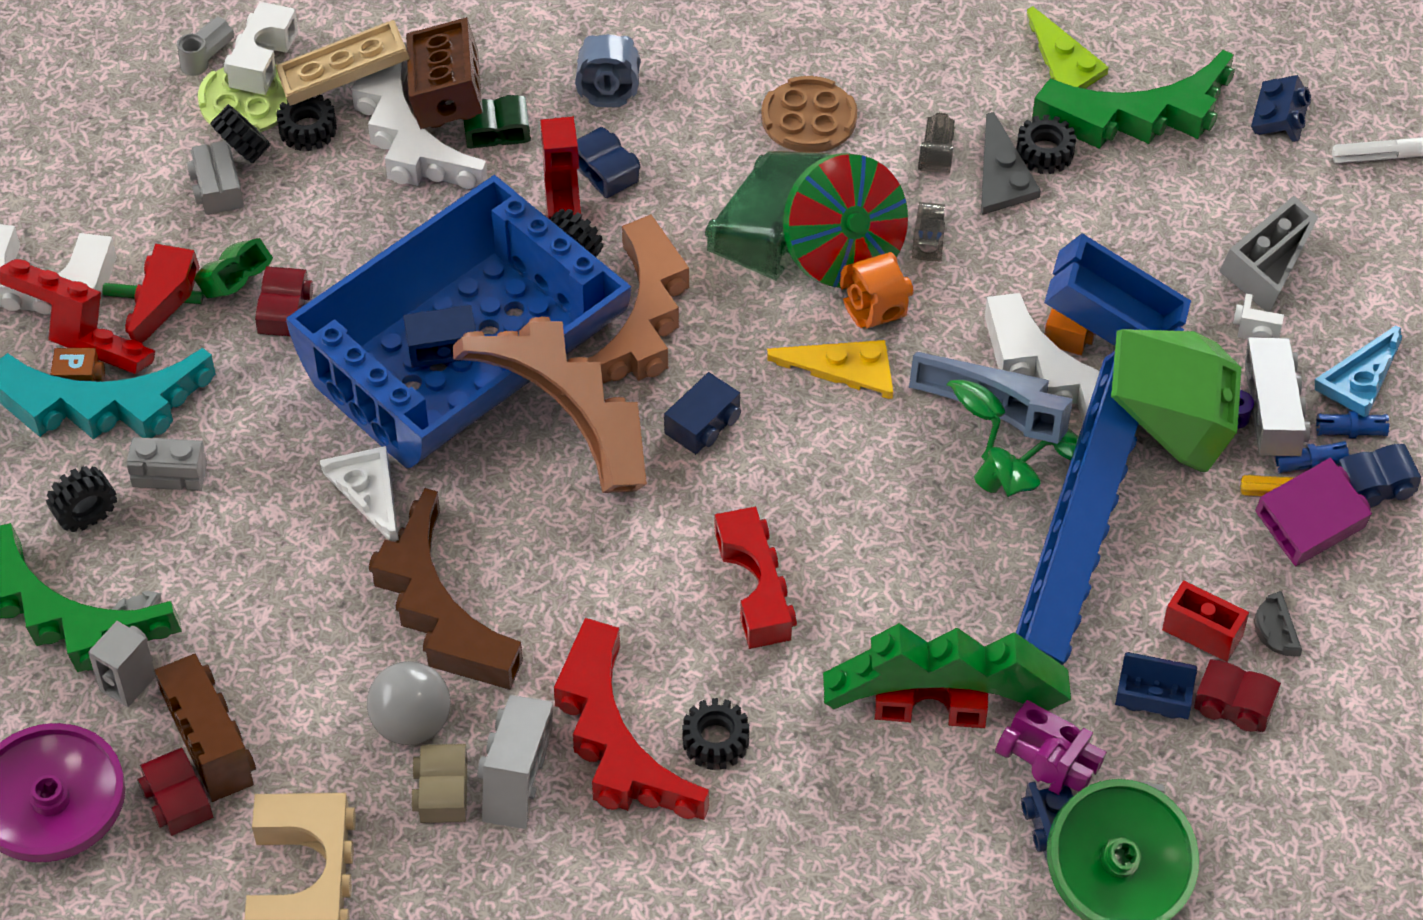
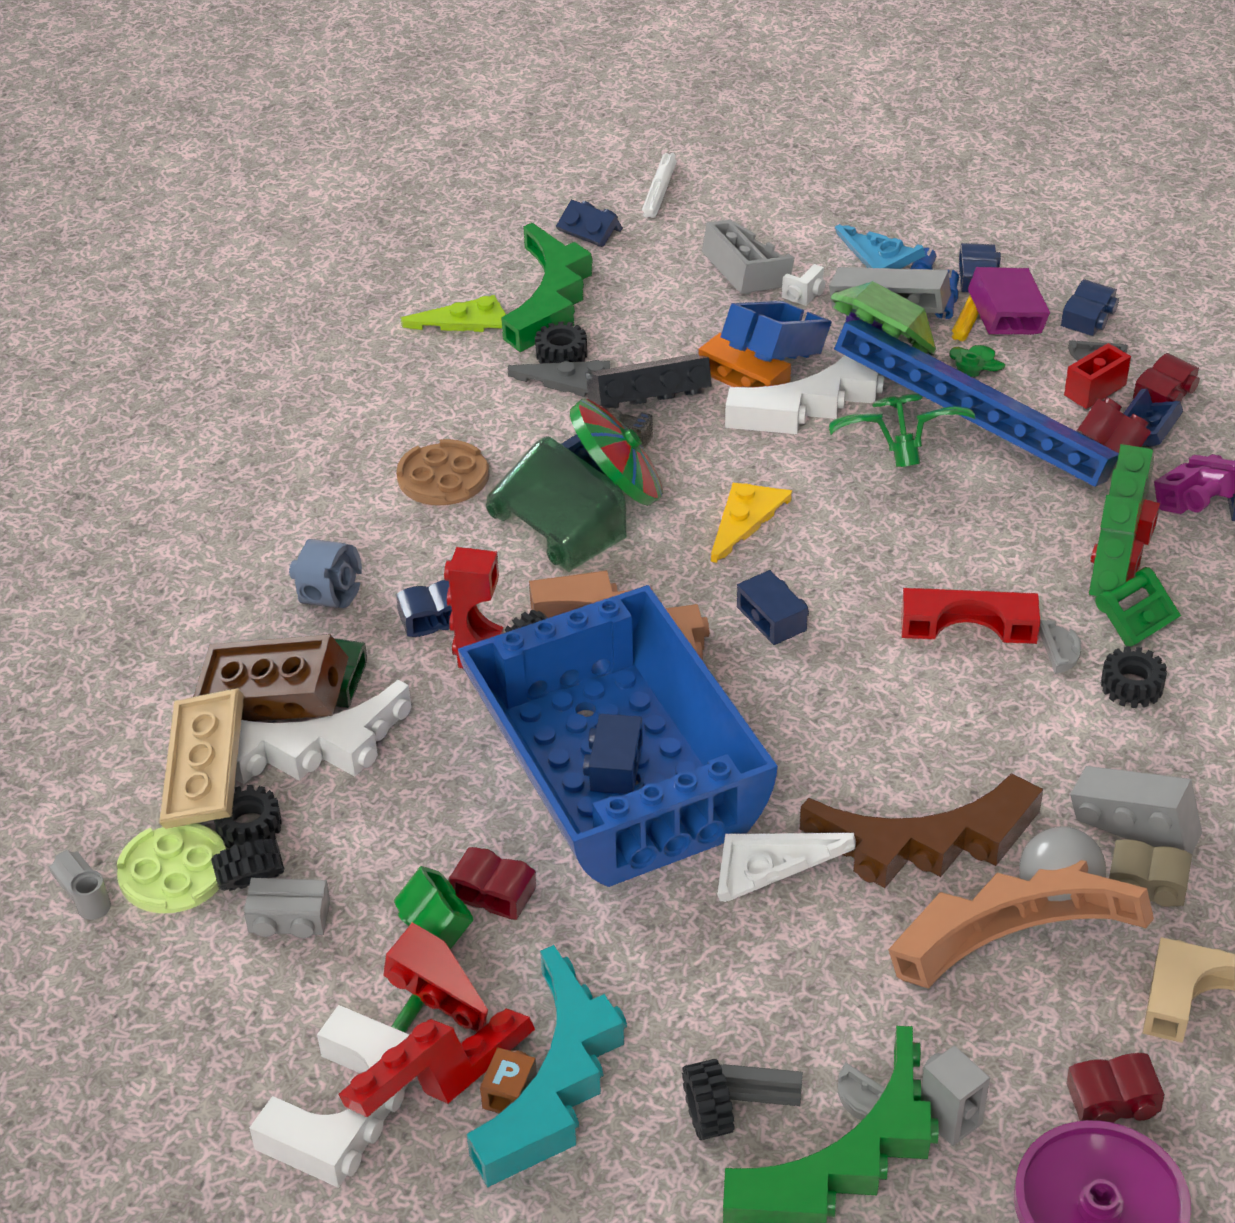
camera: 70 degrees left, 10 degrees down
light grey brick [127,437,207,491] -> none
reddish brown wedge [154,653,256,802] -> none
white arch [224,1,298,95] -> none
nougat arch [453,317,647,493] -> none
red arch [554,618,709,820] -> none
orange brick [840,252,914,329] -> none
sand blue arch [909,352,1073,444] -> none
clear smoke piece [918,113,955,174] -> none
none -> black brick [585,354,712,410]
none -> dark grey tile [721,1064,803,1106]
none -> nougat arch [888,860,1154,989]
none -> green plate [949,345,1006,377]
none -> light grey tile [1039,620,1081,674]
none -> dark blue brick [1061,279,1119,336]
none -> dark red brick [1077,397,1151,453]
none -> green plate [1095,567,1181,647]

